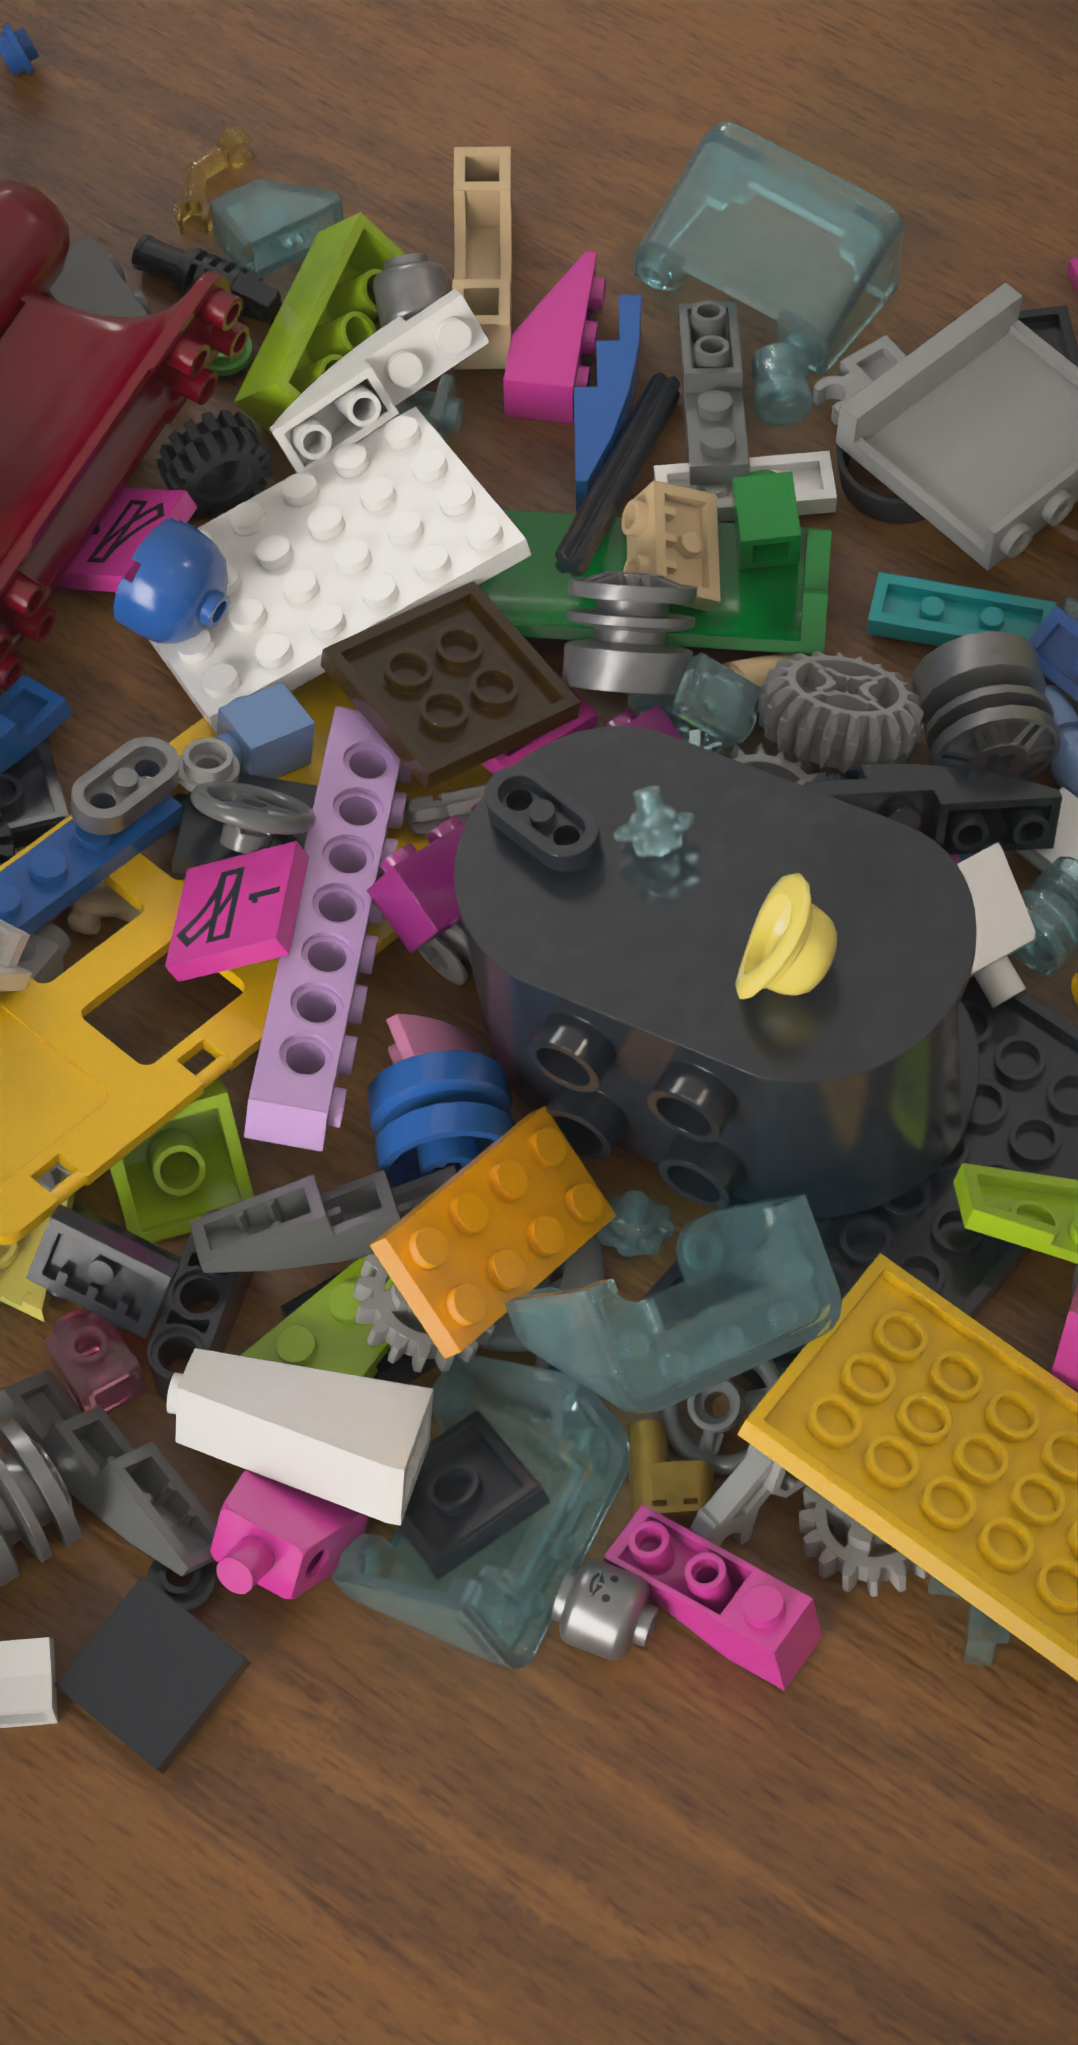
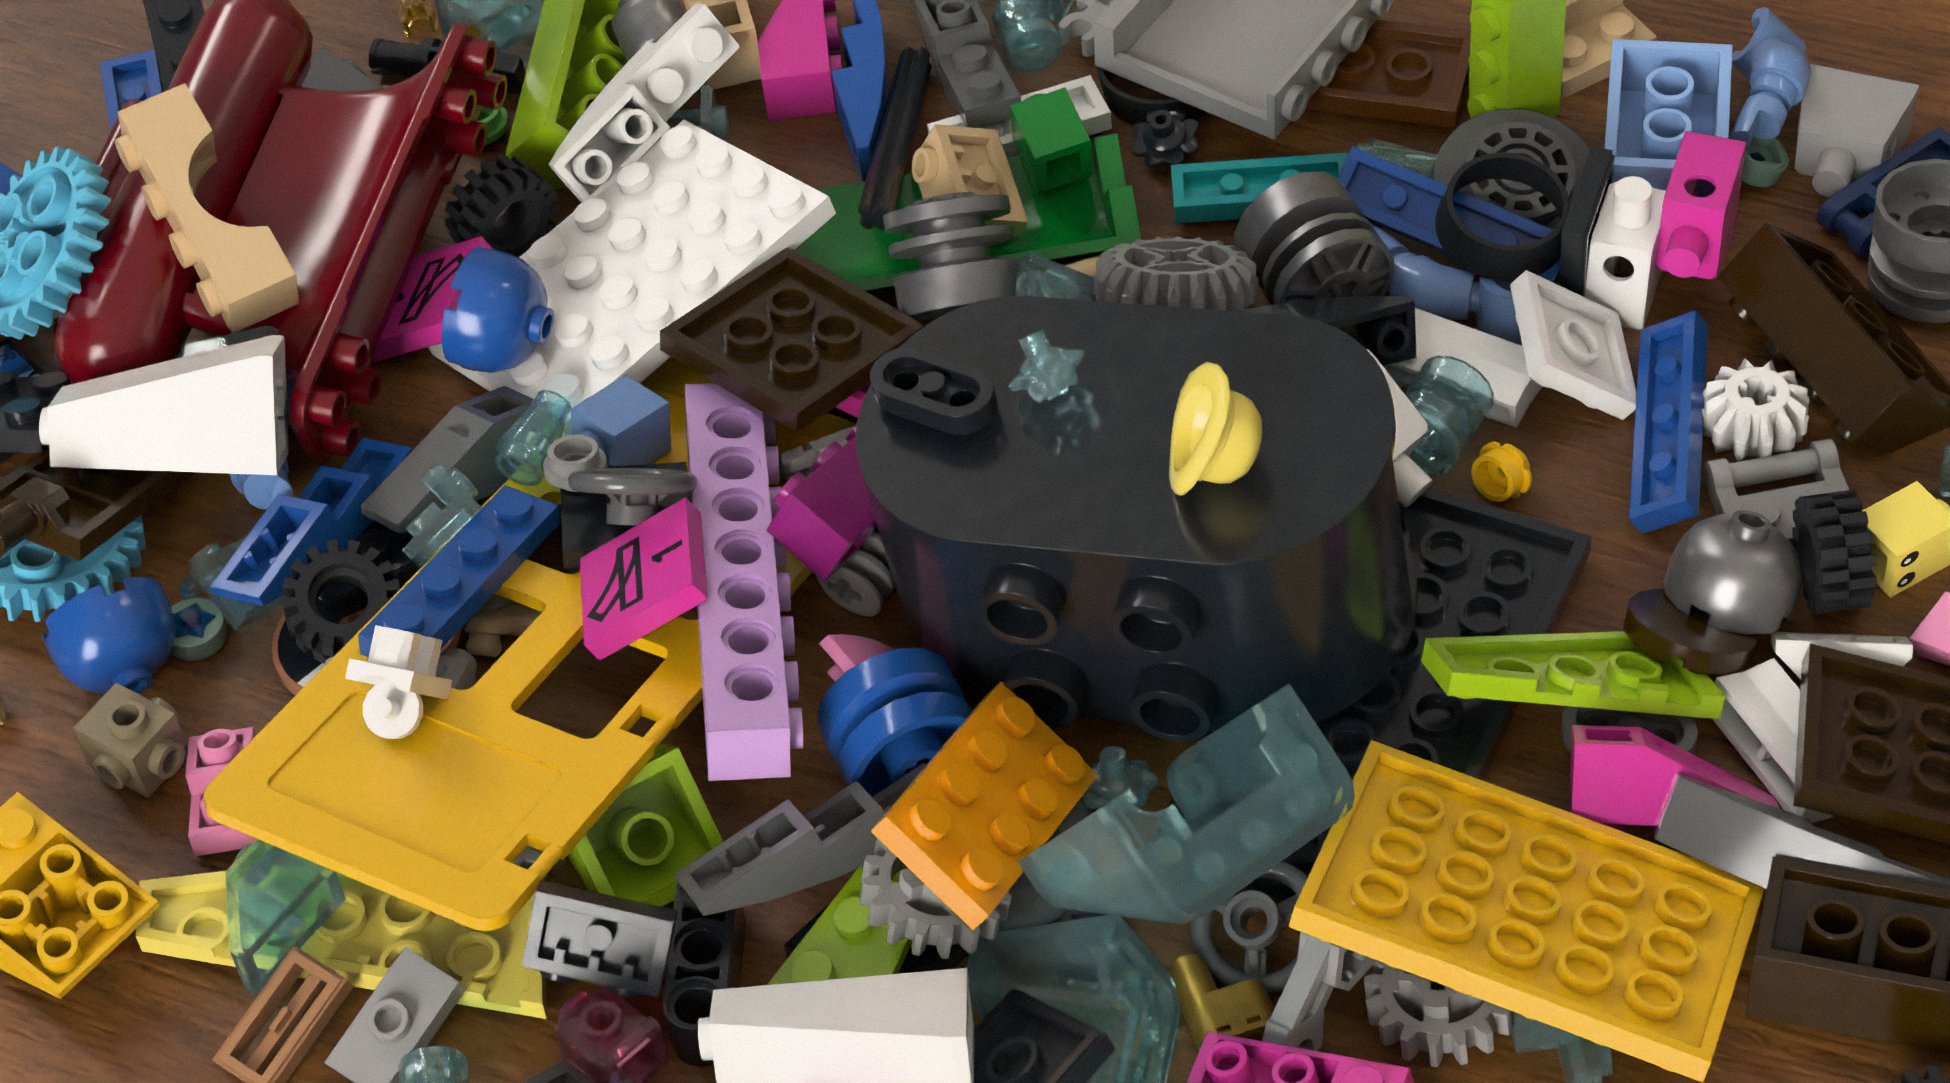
camera: 10 degrees left, 10 degrees down
flat silver plate [71,737,180,835] -> none
none -> dark grey slope [361,386,546,533]
none -> clear light blue bracket [402,463,482,568]
none -> clear light blue cone [495,390,571,486]
none -> black plant [1132,108,1199,168]

